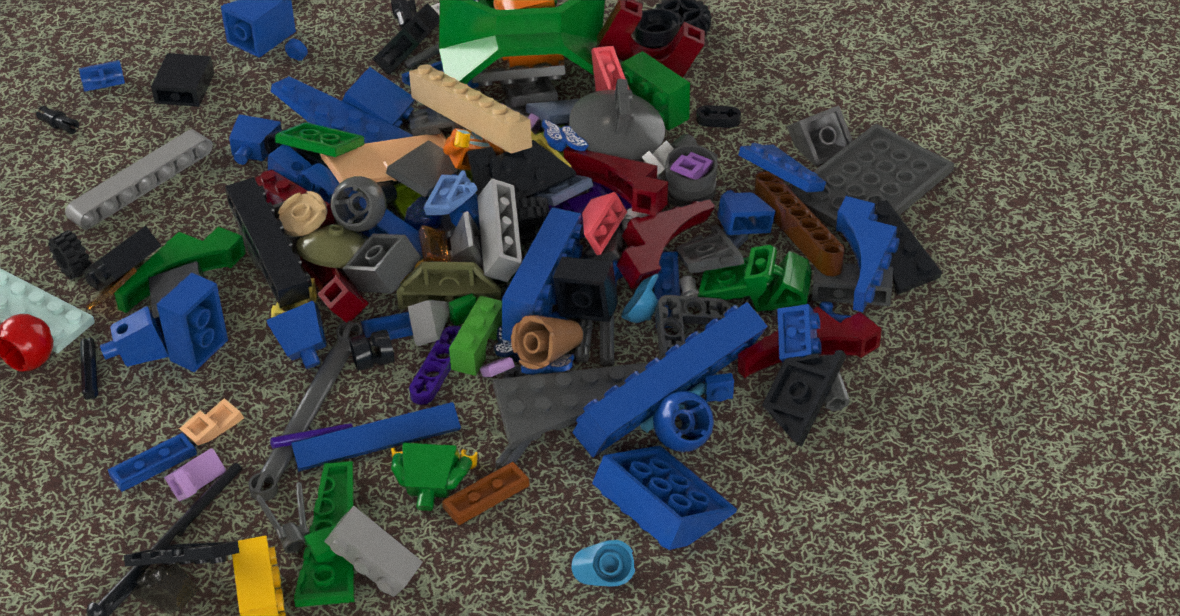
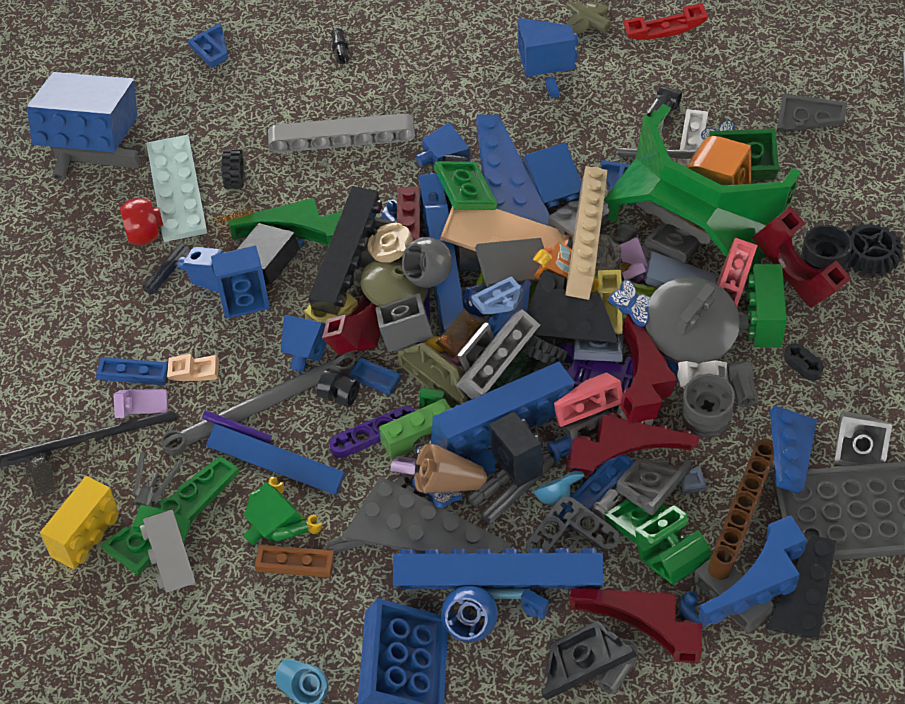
camera: 45 degrees right, 10 degrees up
blue hips [79,60,125,92] -> none
black brick [82,226,161,291] -> none
black wing [123,541,240,567] -> none
black brick [151,53,214,107] -> none
black slope [373,3,439,75] -> none
light grey slope [408,300,449,346] -> none
medium lavender slope [670,152,713,179] -> none
blue torso [717,190,775,235] -> none
blue bracket [777,304,822,363] -> none

